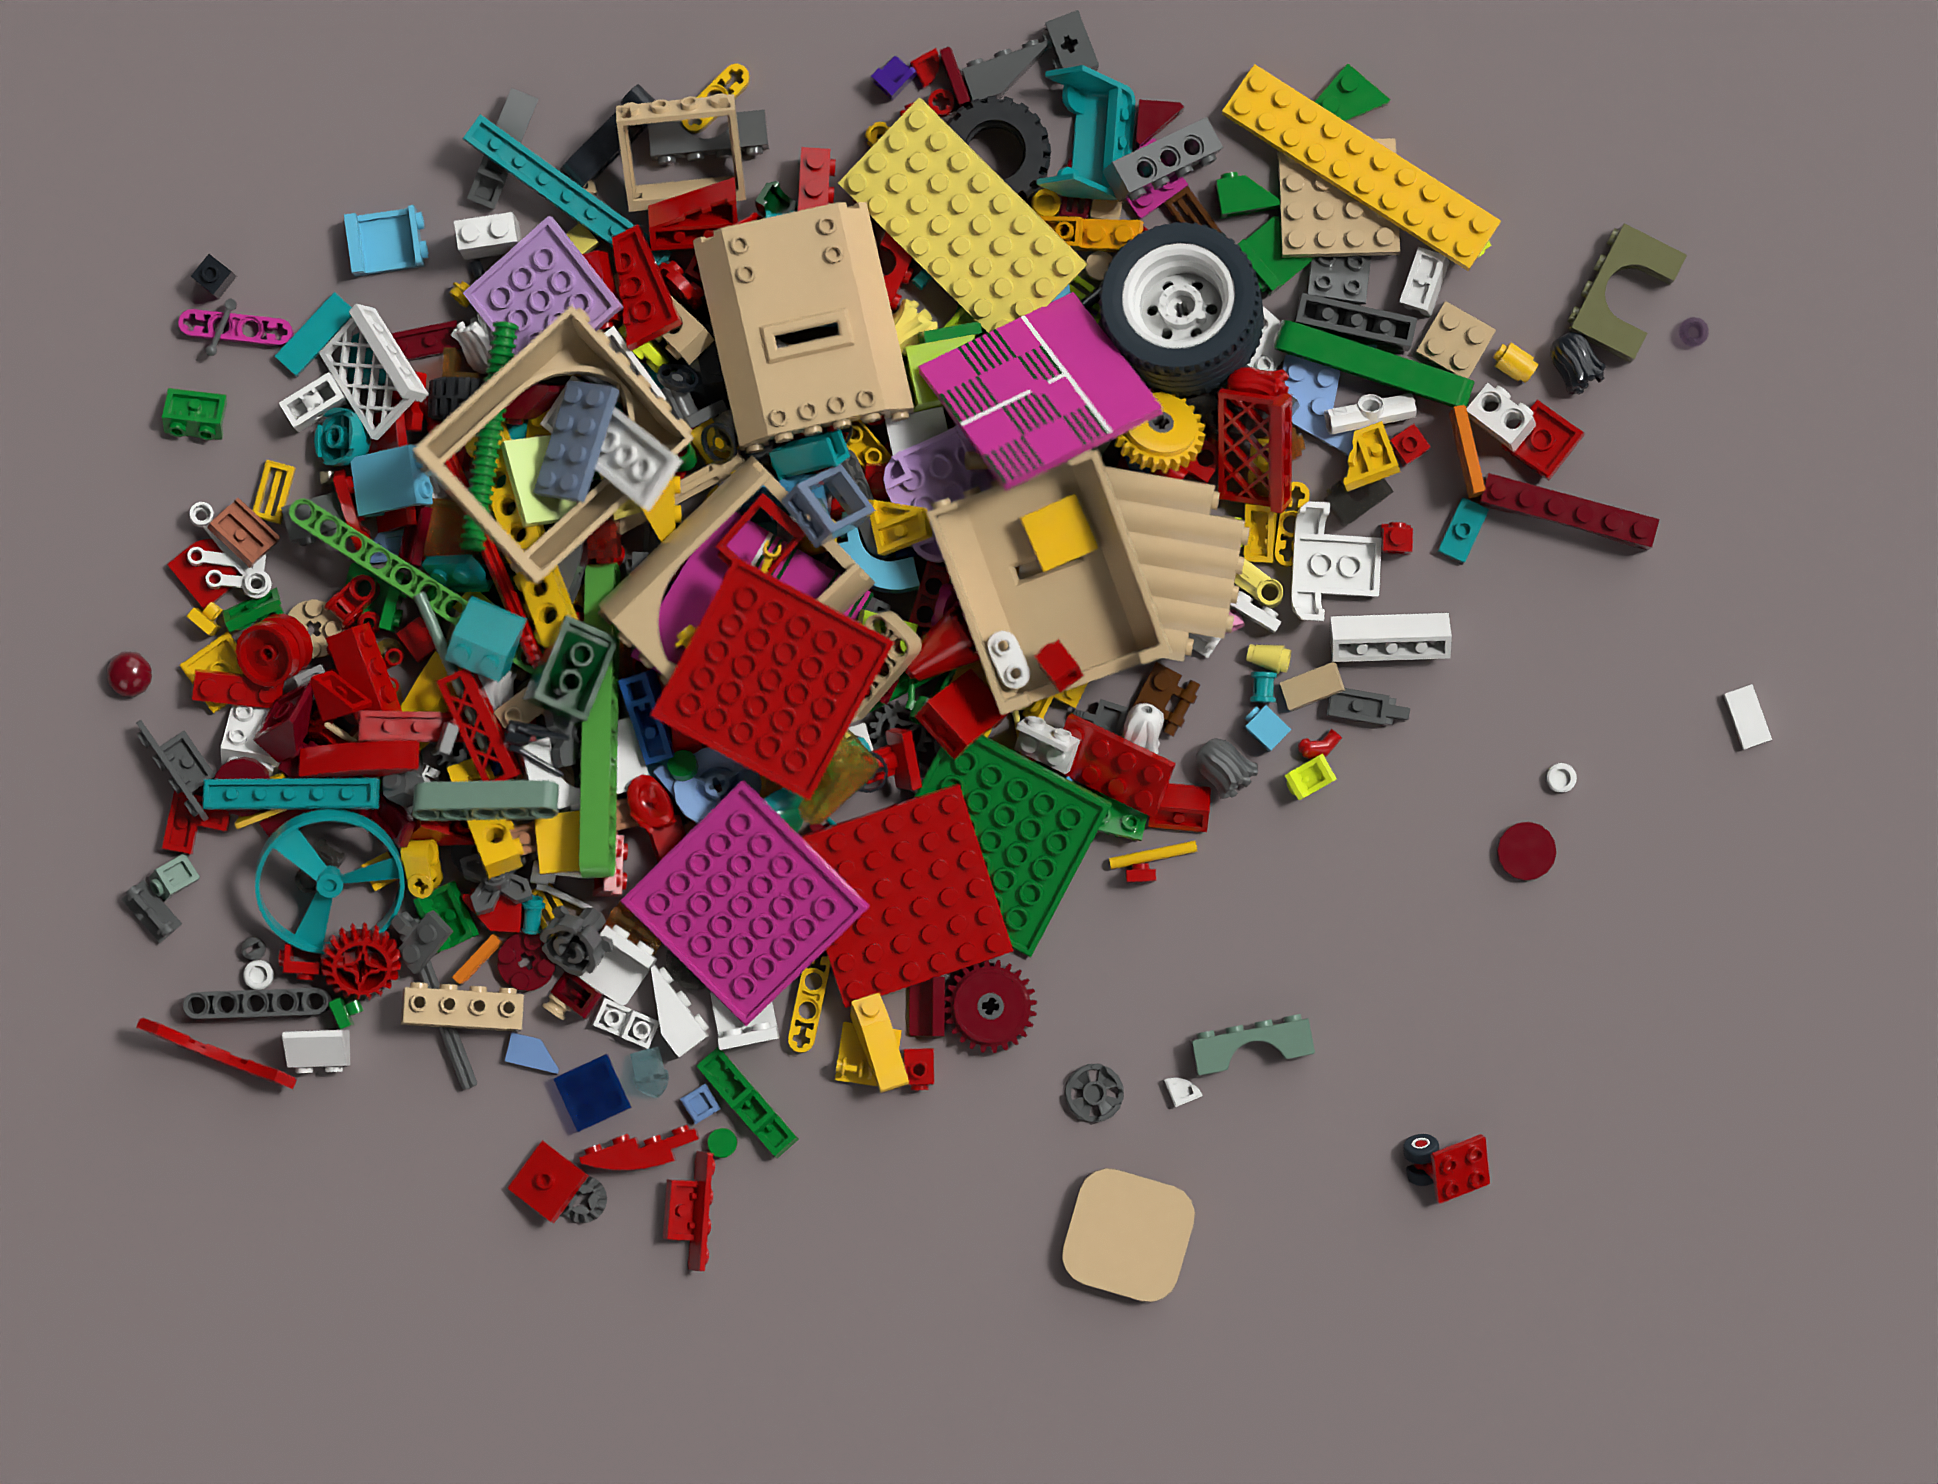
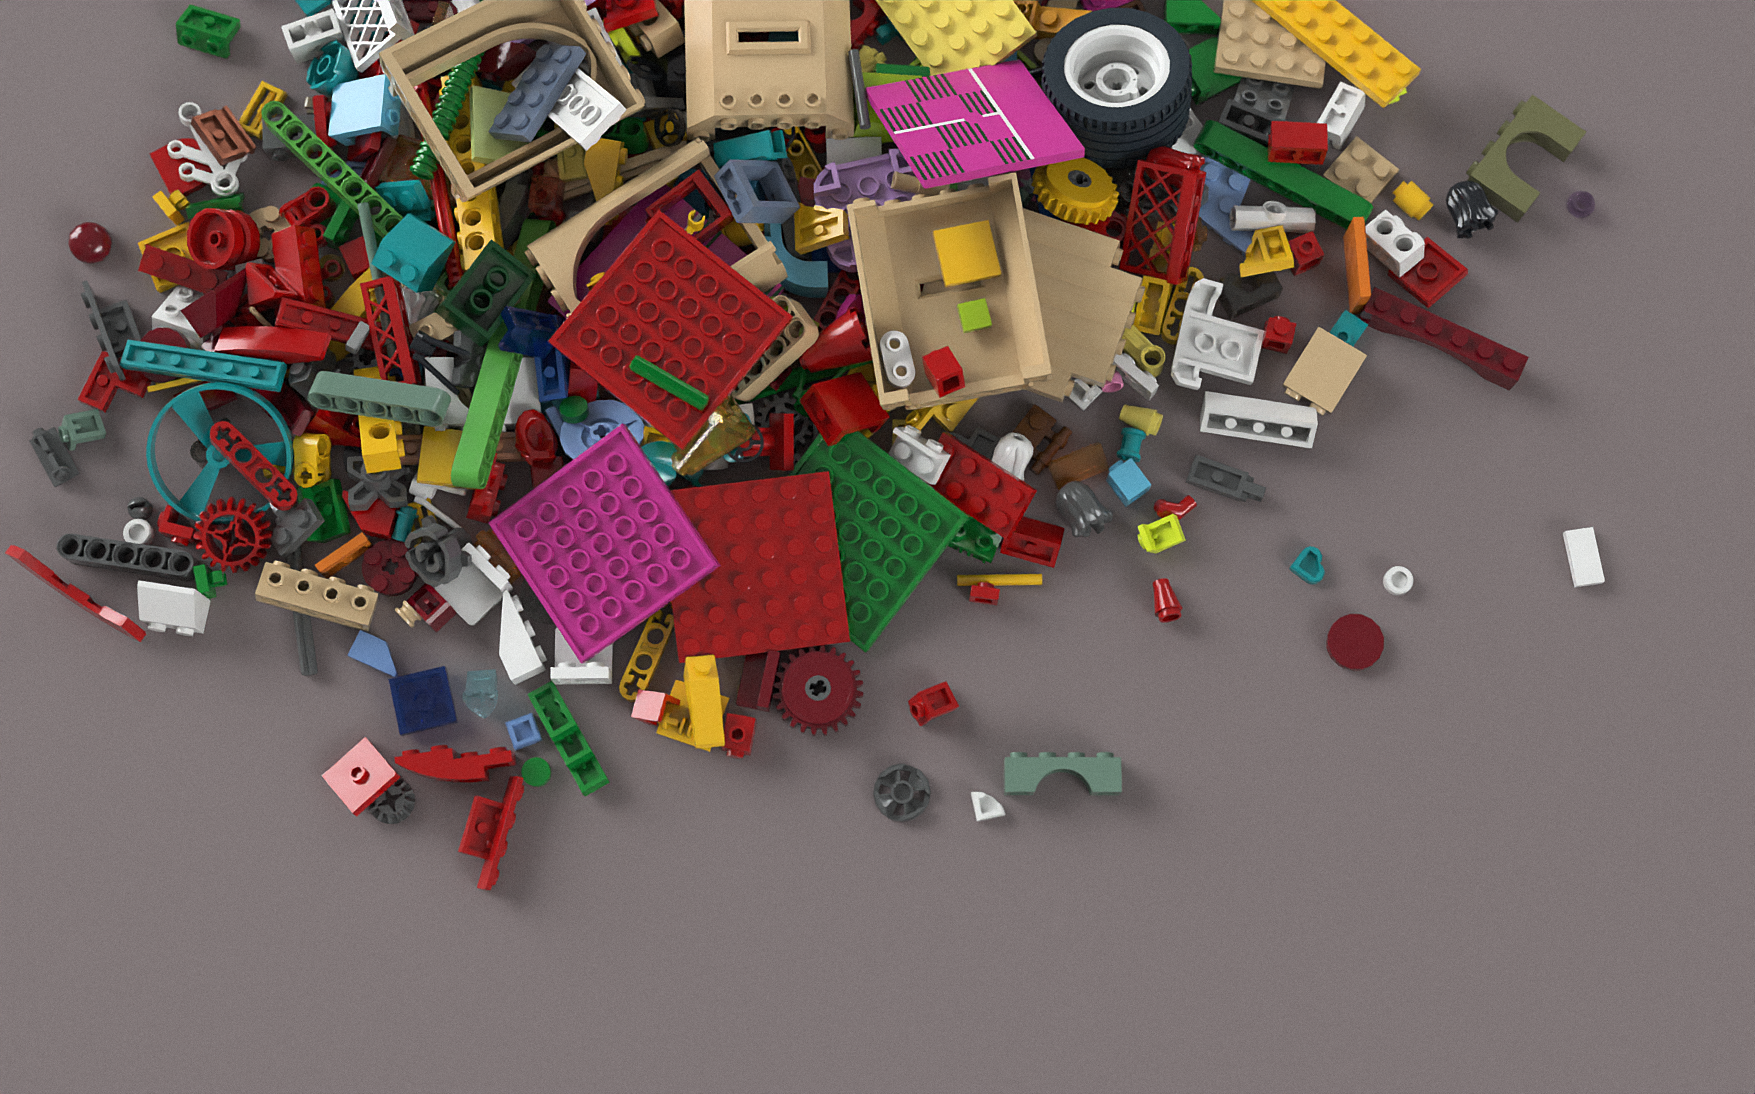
camera: 10 degrees right, 10 degrees down
white slope [591,997,659,1049] -> none
tan tile [1062,1168,1195,1302] -> none
tan tile [1280,662,1345,711] -> none
red plate [1403,1134,1490,1204] -> none
none -> red beam [210,421,297,511]
none -> clear blue panel [498,306,559,358]
none -> green axle [630,356,709,410]
none -> panel [631,689,681,726]
none -> dark grey bar [848,49,871,130]
none -> red bracket [908,681,959,726]
none -> lime tile [957,298,992,333]
none -> clear orange tile [1047,442,1109,490]
none -> red cone [1152,578,1182,623]
none -> red hinge [1268,121,1328,165]
none -> tan brick [1282,327,1367,416]
none -> teal tile [1289,546,1325,584]

